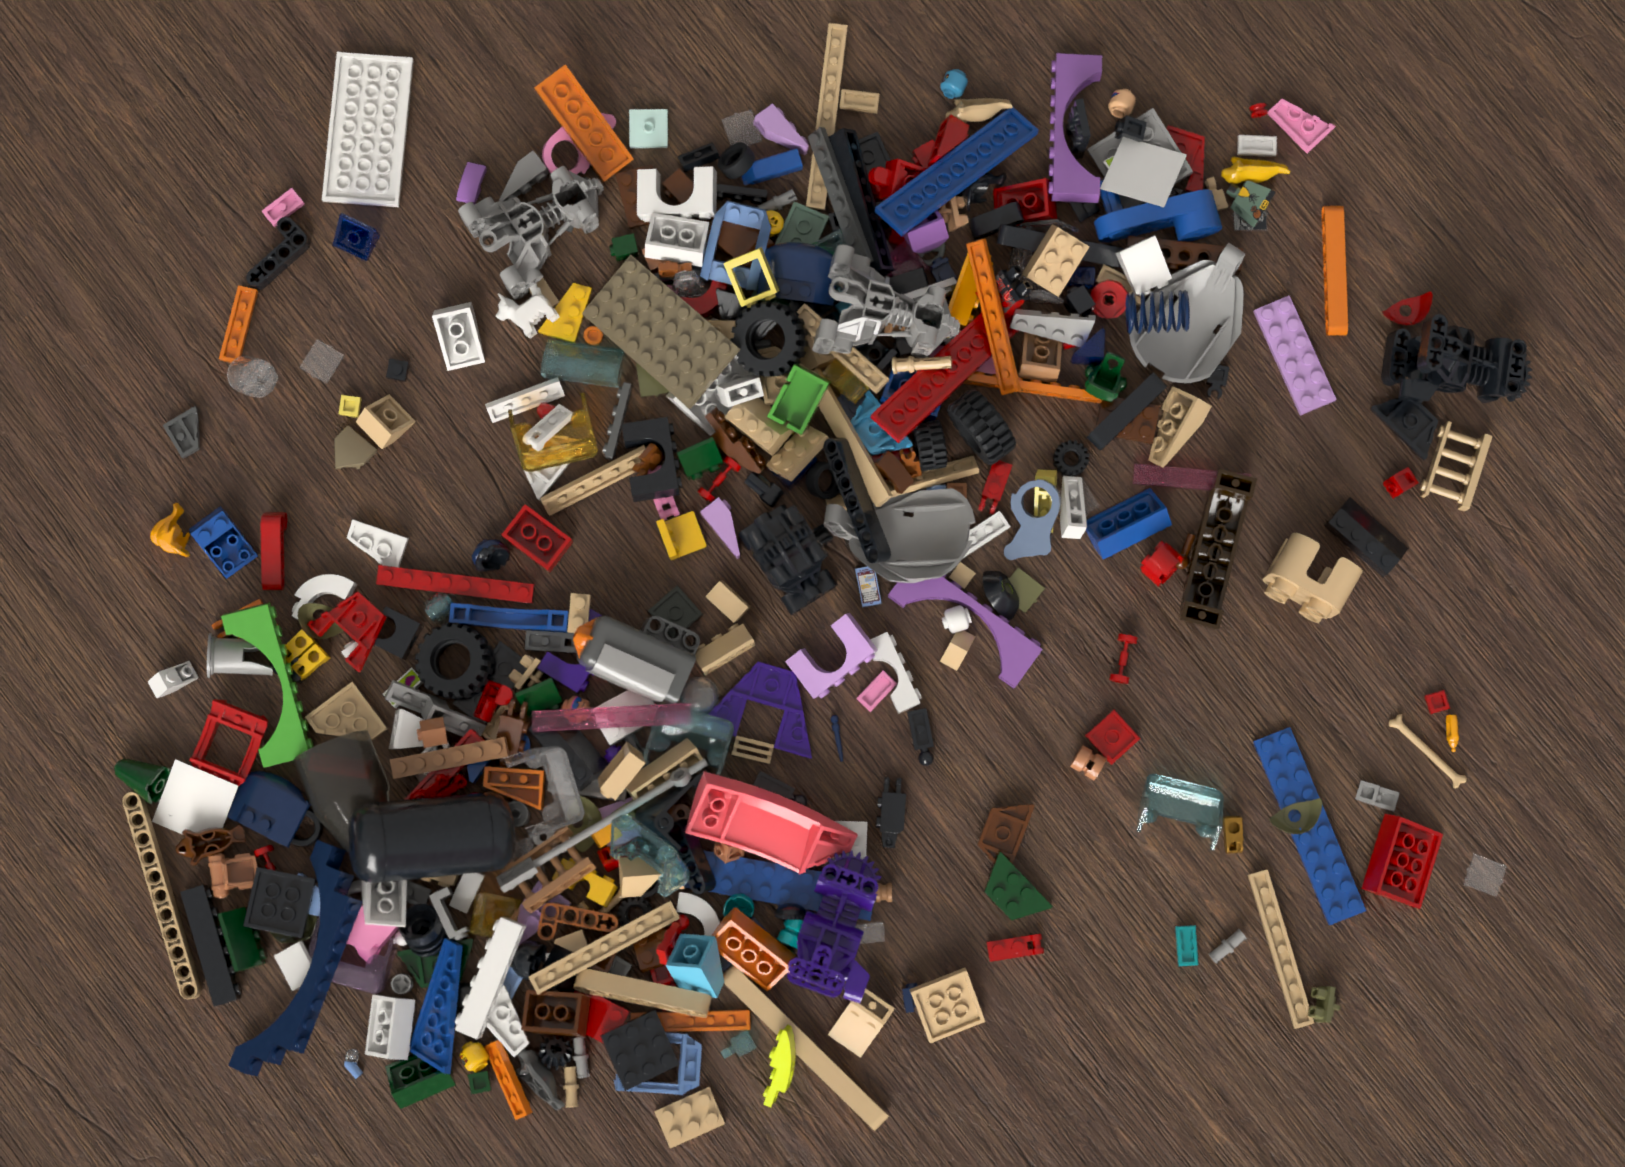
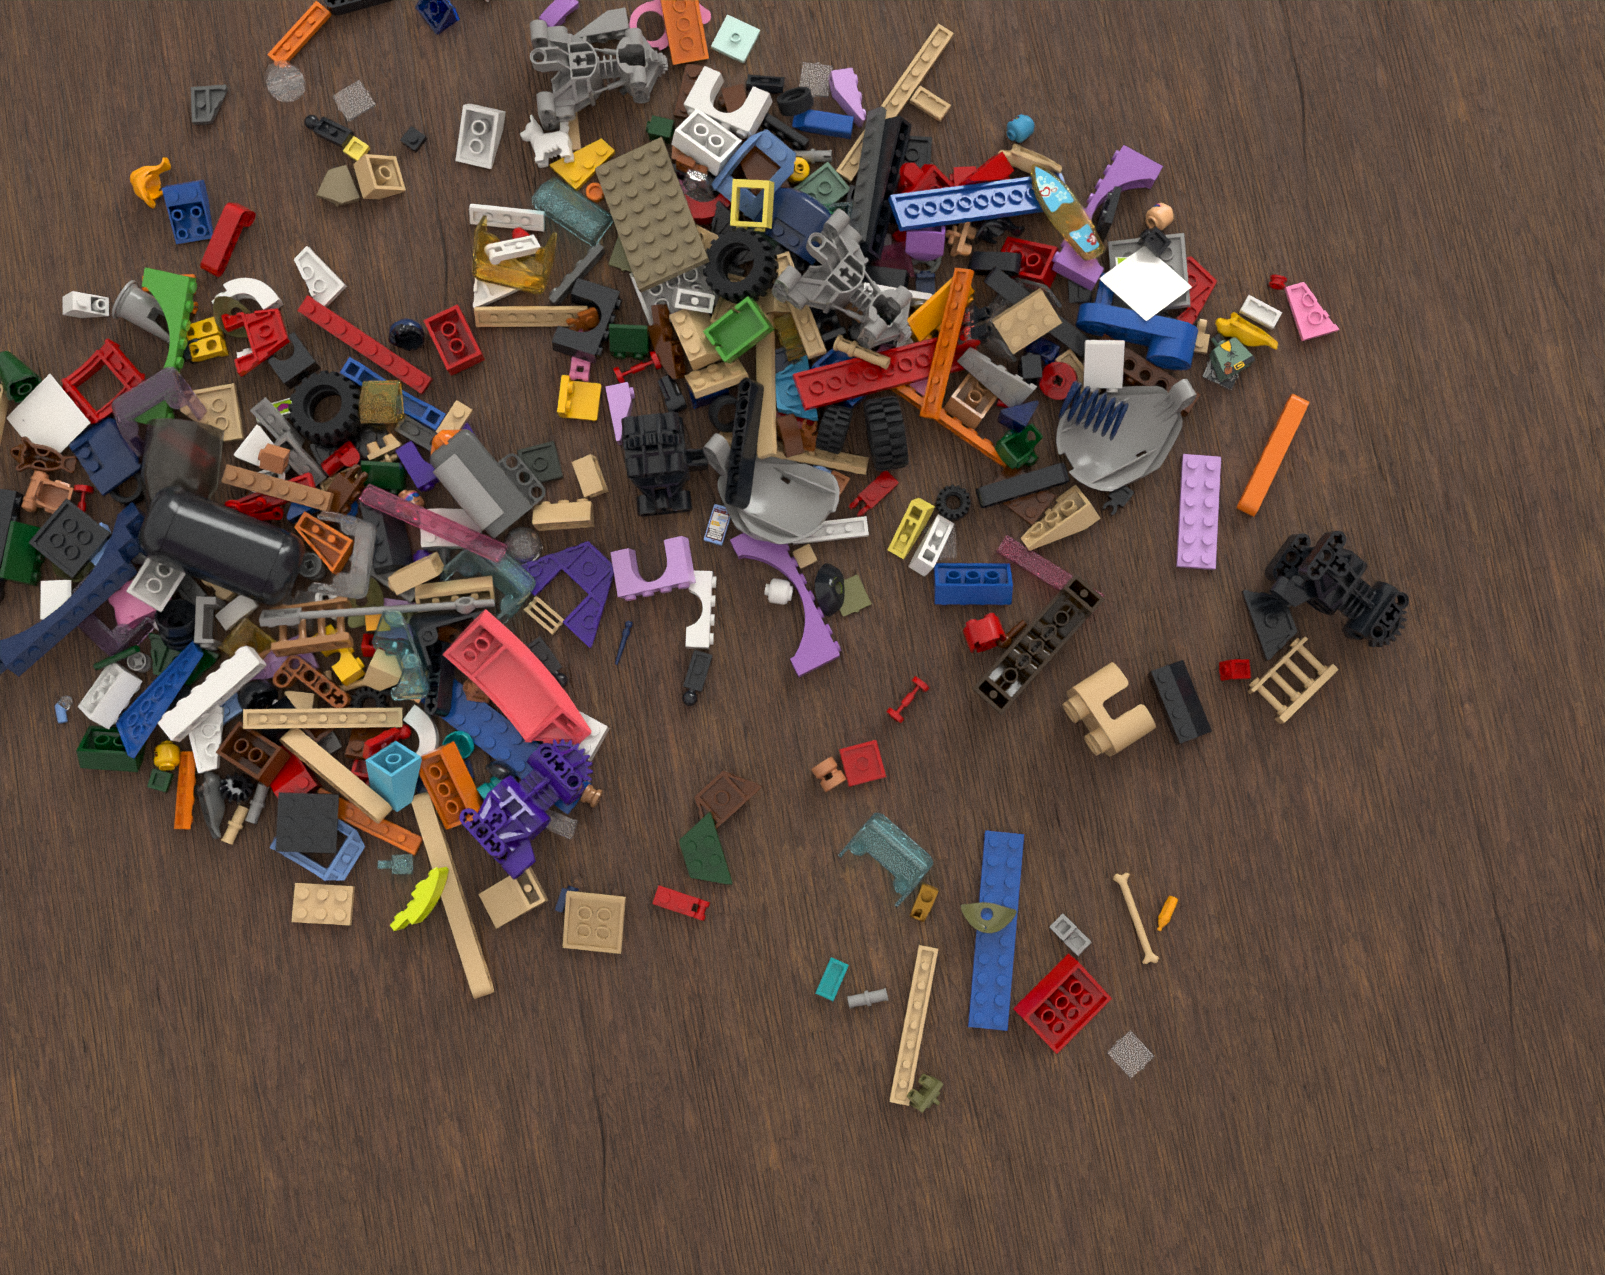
camera: 30 degrees right, 0 degrees up
clear light blue head [424,593,454,621] -> none
bright pink tile [856,670,897,712] -> none
black hinge [876,777,906,848] -> none
tan slope [940,630,975,671] -> none
sand blue animal [1004,479,1061,560] -> none
red piece [1381,291,1433,325] -> none
red tile [1424,690,1450,714] -> none
none -> dark green bar [93,645,140,670]
none -> windscreen [111,367,207,458]
none -> black plate [304,115,354,149]
none -> clear yellow slope [359,380,405,423]
none -> piece [1031,164,1106,261]

